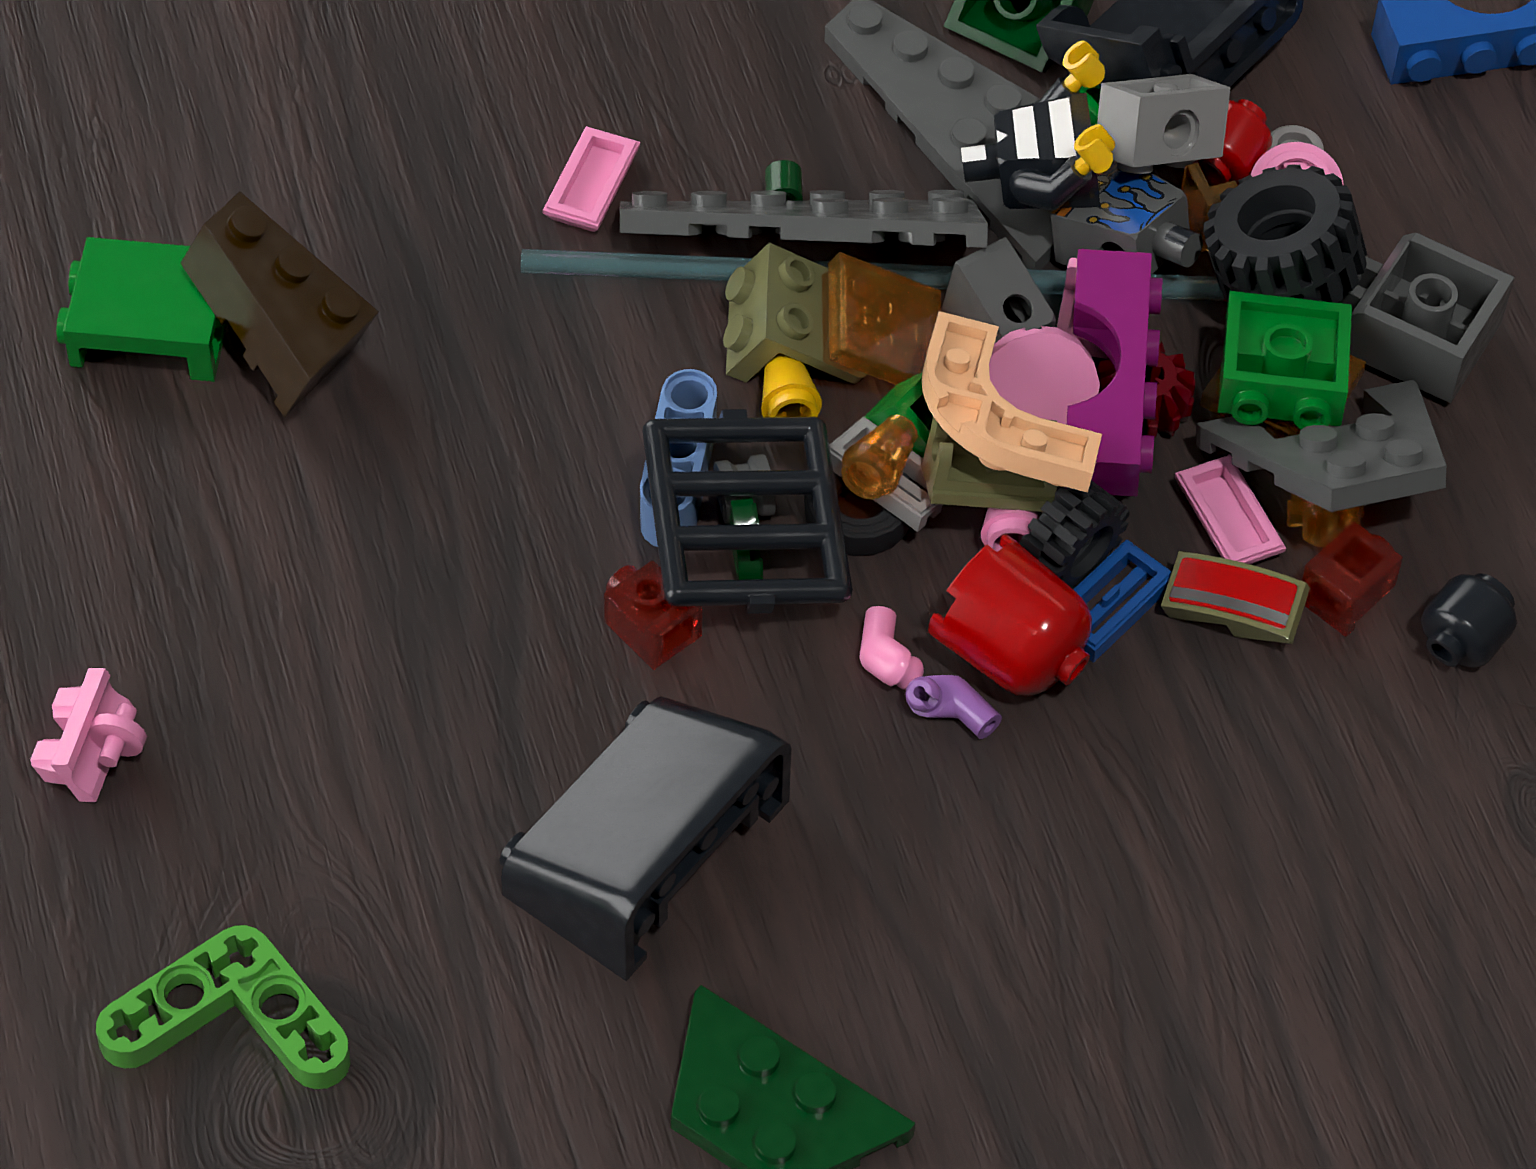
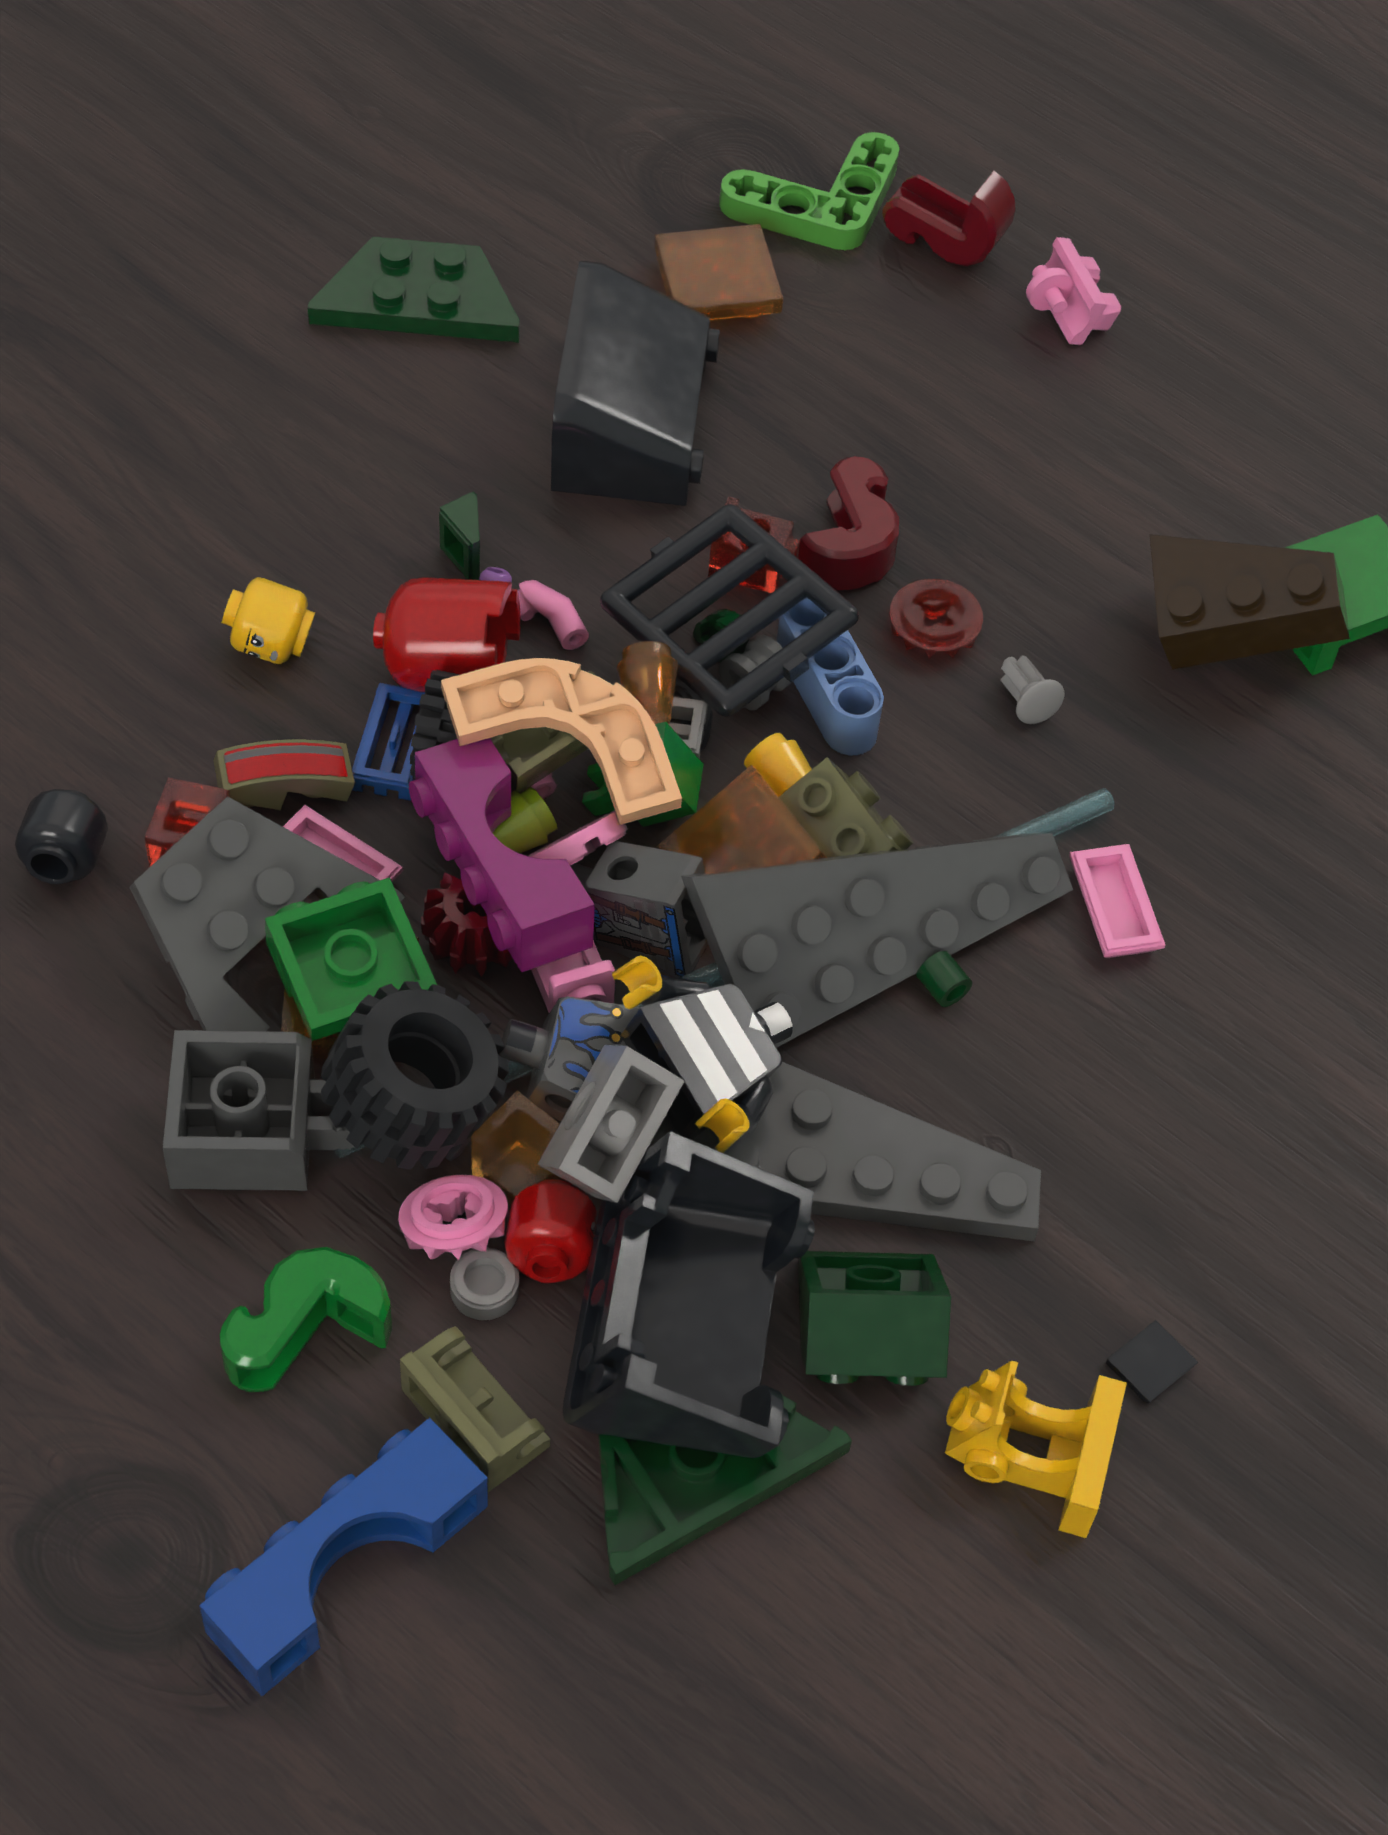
camera: 145 degrees right, 0 degrees up
none -> green animal [220,1247,392,1392]
none -> yellow head [221,577,315,664]
none -> olive hinge [400,1326,550,1493]
none -> dark green slope [439,492,480,580]
none -> clear orange tile [655,224,783,320]
none -> dark red animal [798,456,899,590]
none -> dark red animal [882,171,1016,266]
none -> clear red gear [889,579,983,659]
none -> light grey piece [1000,655,1065,724]

